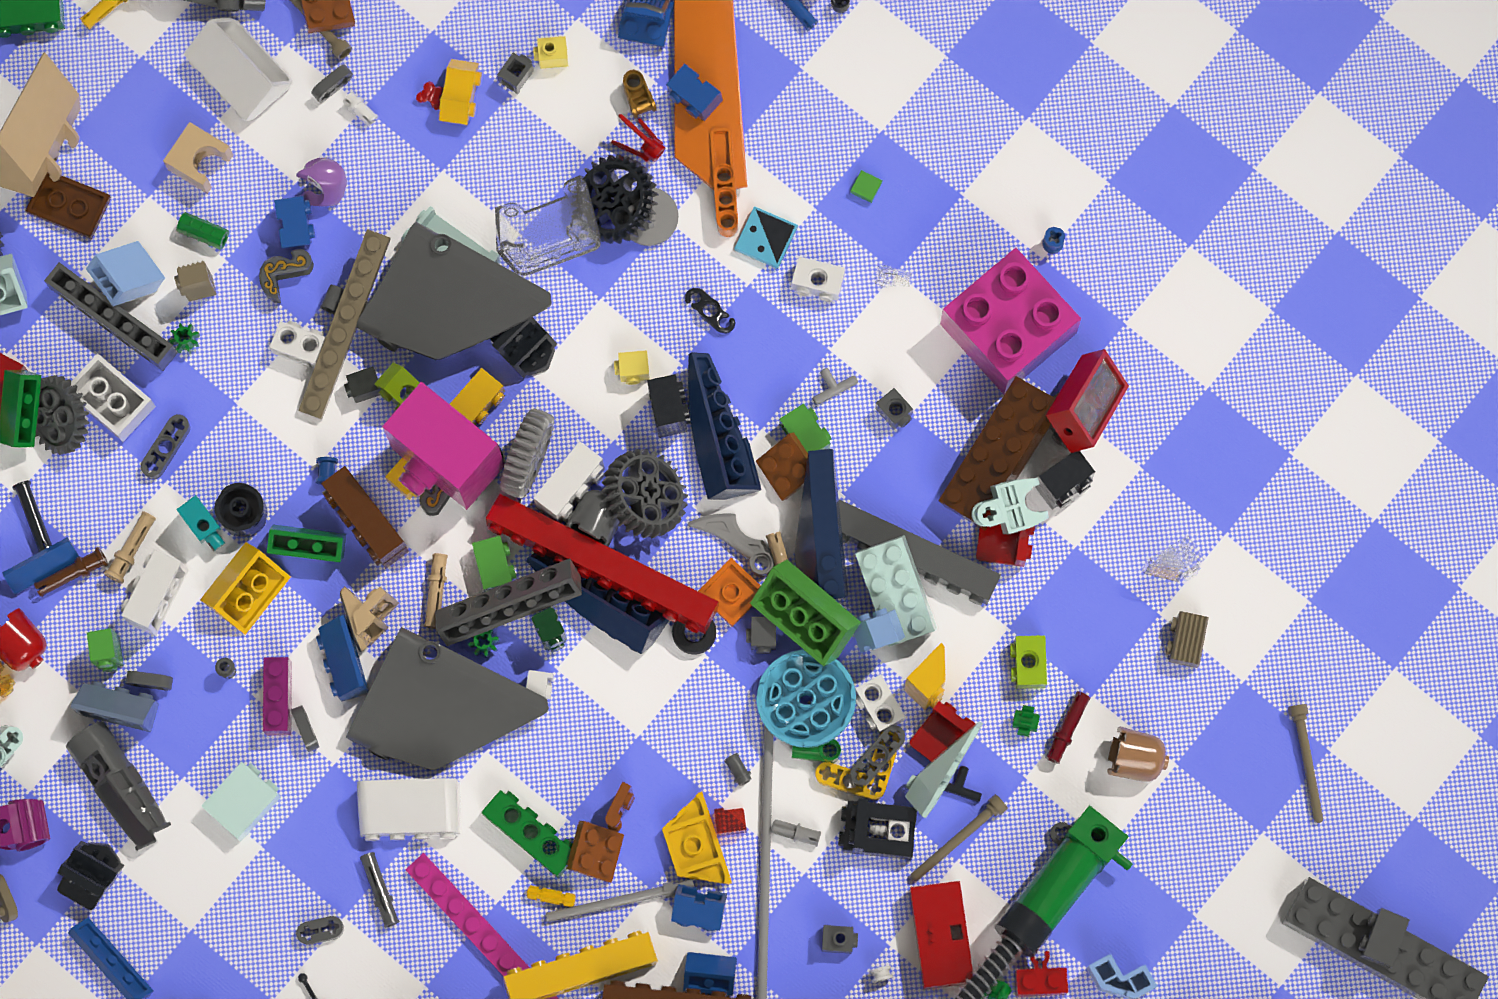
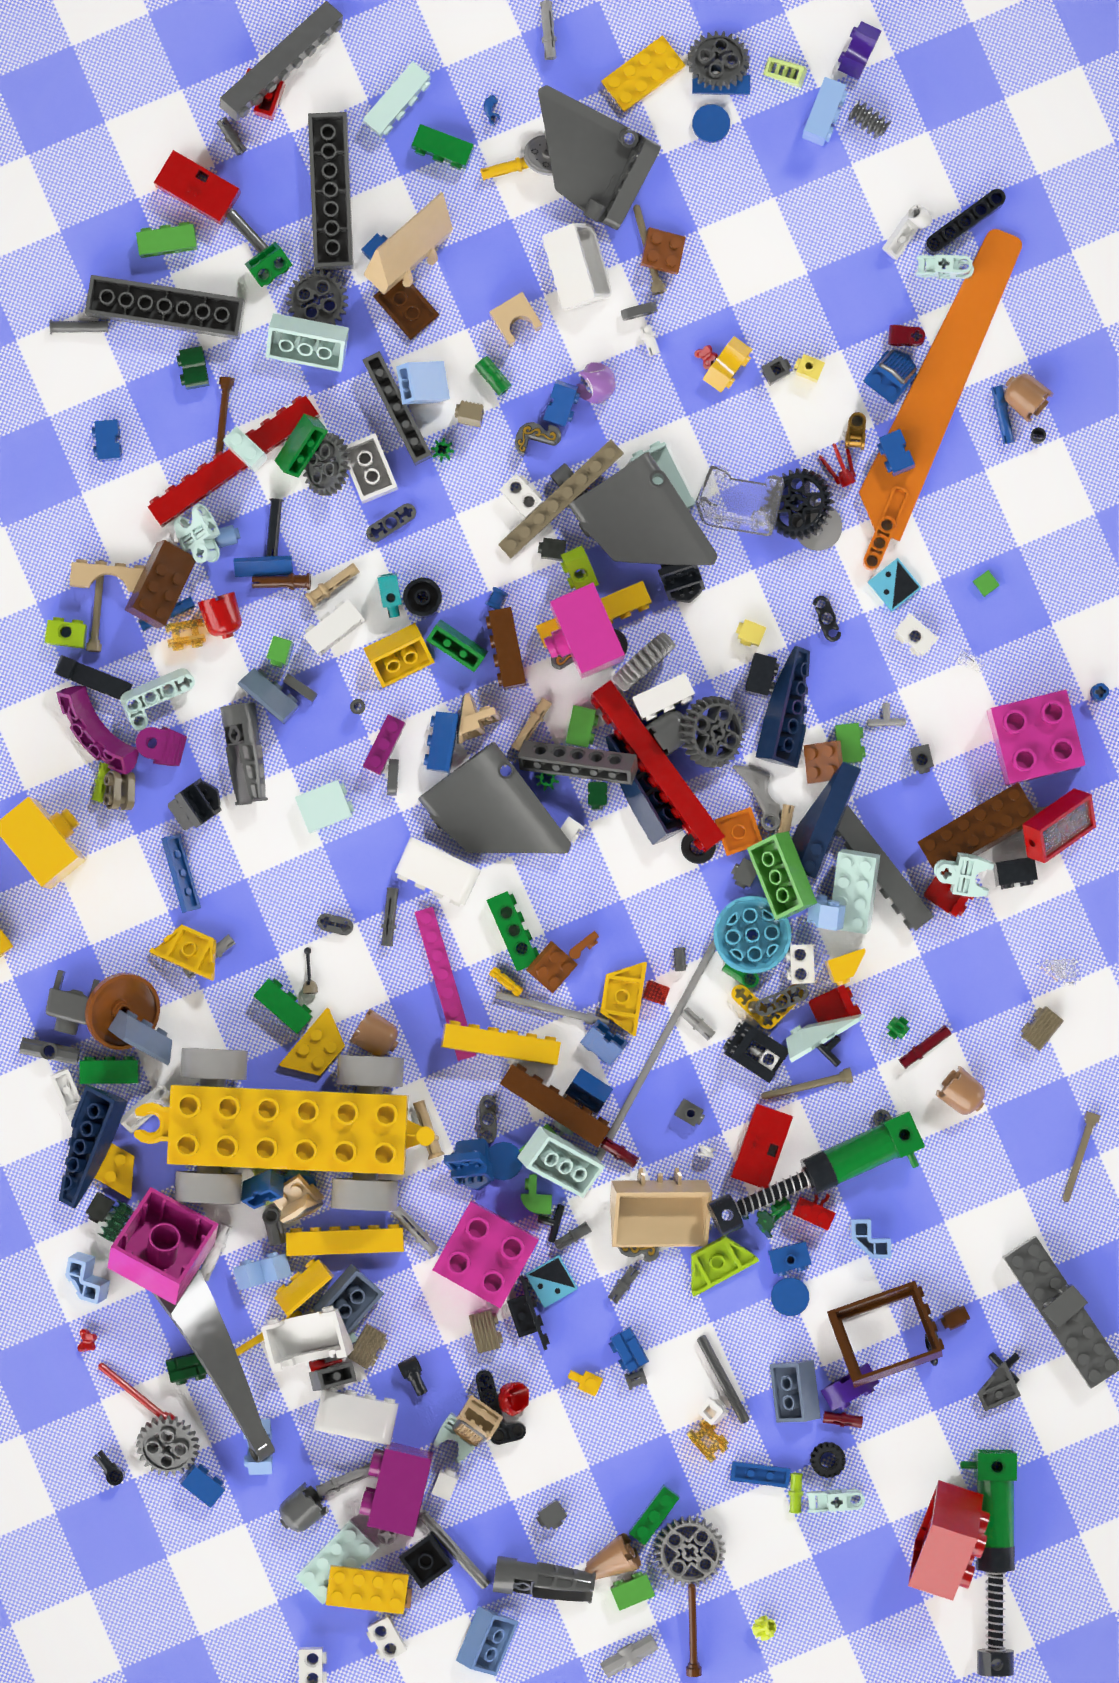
camera: 30 degrees right, 10 degrees up
lime brick [1010,635,1047,689] -> none

